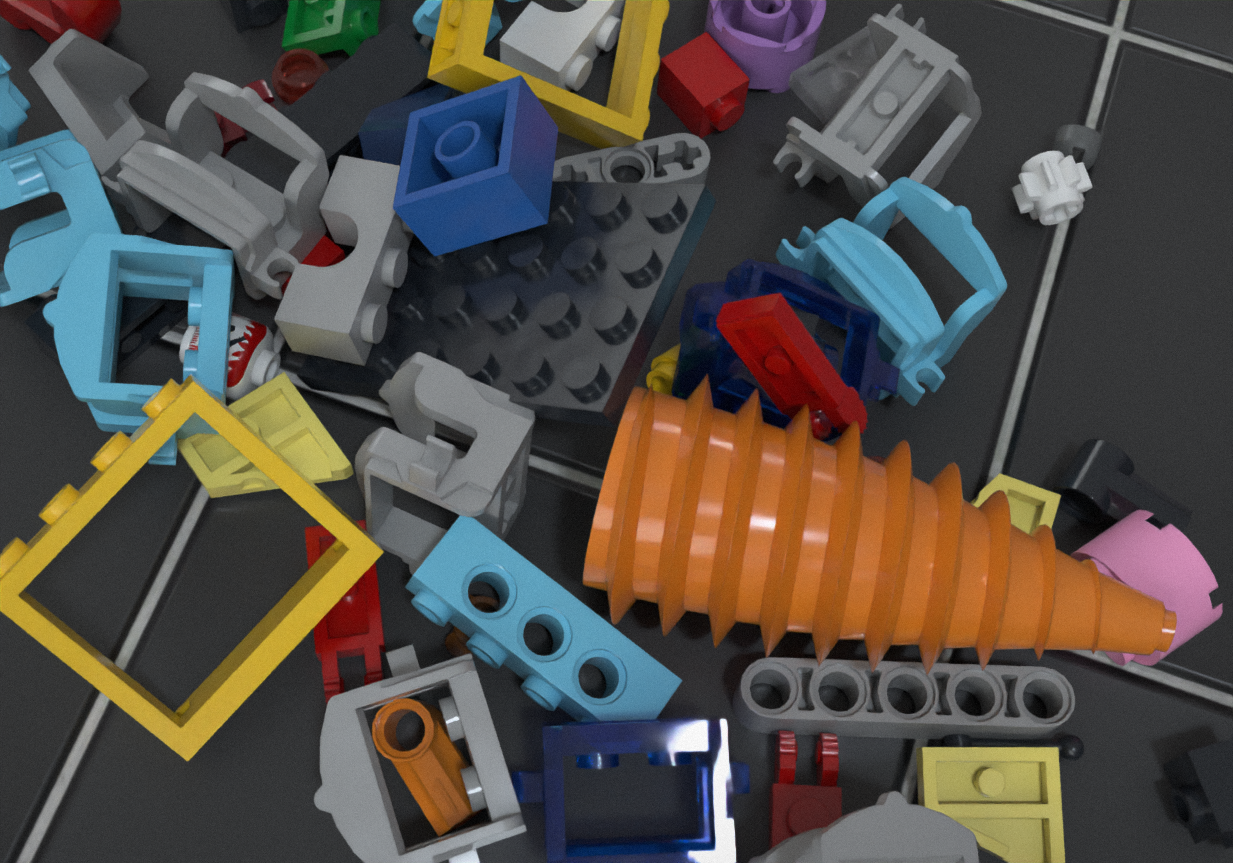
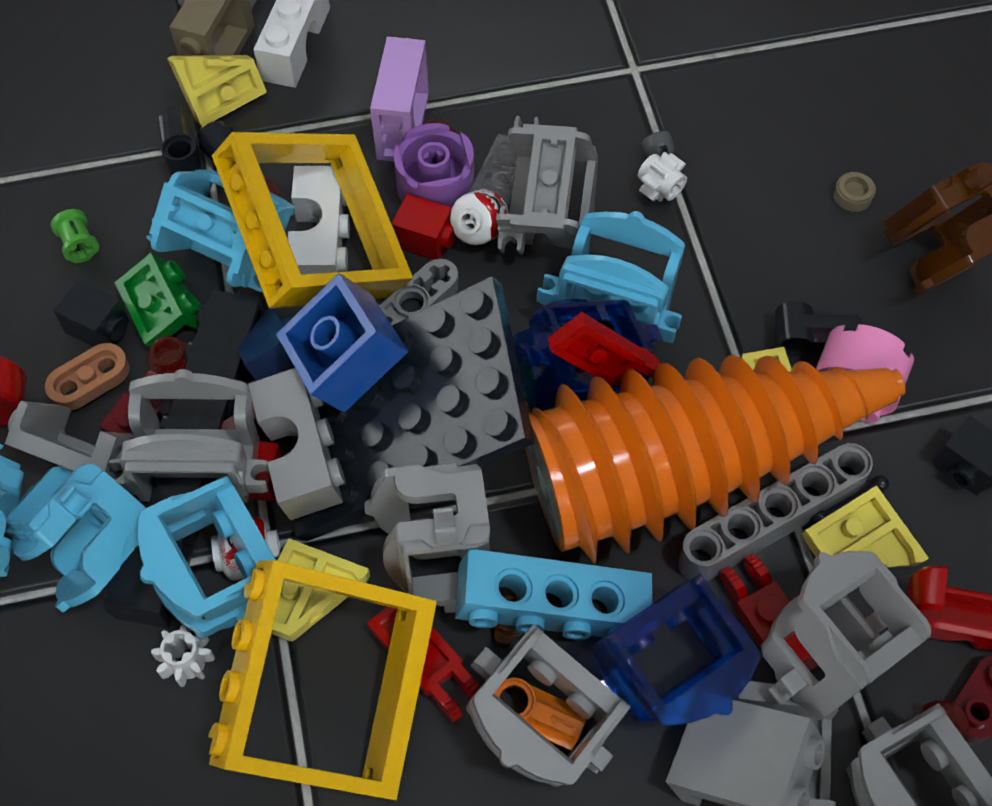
camera: 25 degrees left, 5 degrees down
none -> nougat plate [45,343,130,411]
none -> white gear [151,624,215,687]
none -> white head [450,189,509,245]

